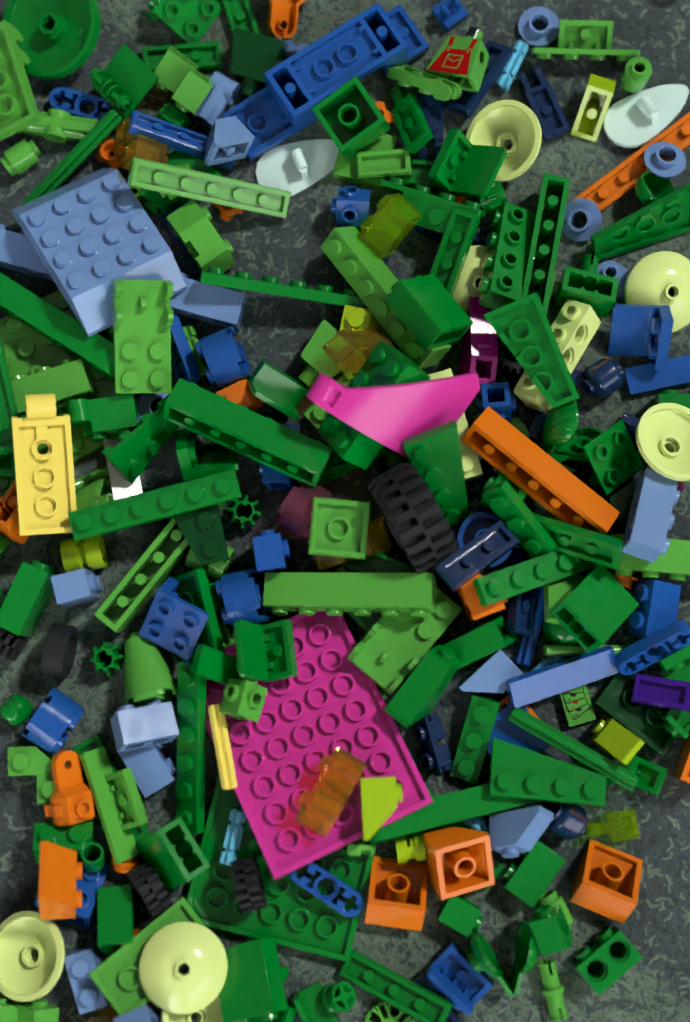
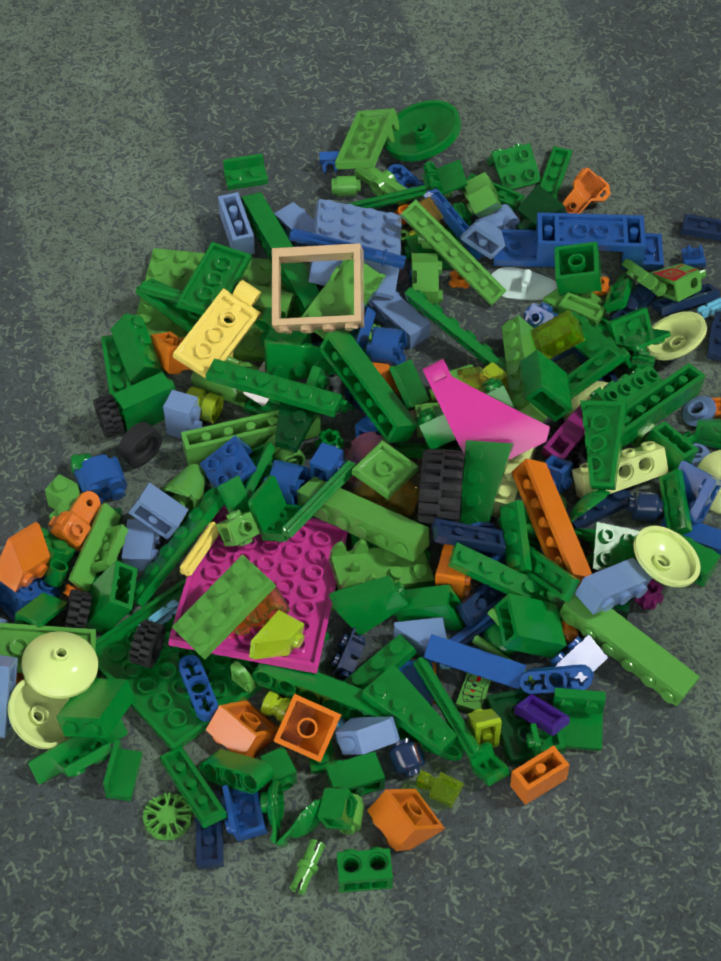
camera: 30 degrees right, 30 degrees down
green gear [89,641,125,676] -> none
green wheel [319,981,356,1014] -> none
none -> bright green plate [172,554,276,659]
none -> green beam [199,749,274,794]
none -> tan window [272,243,364,334]
none -> green axle [281,460,356,539]
none -> blue axle [289,228,406,269]
none -> green tile [659,468,692,535]

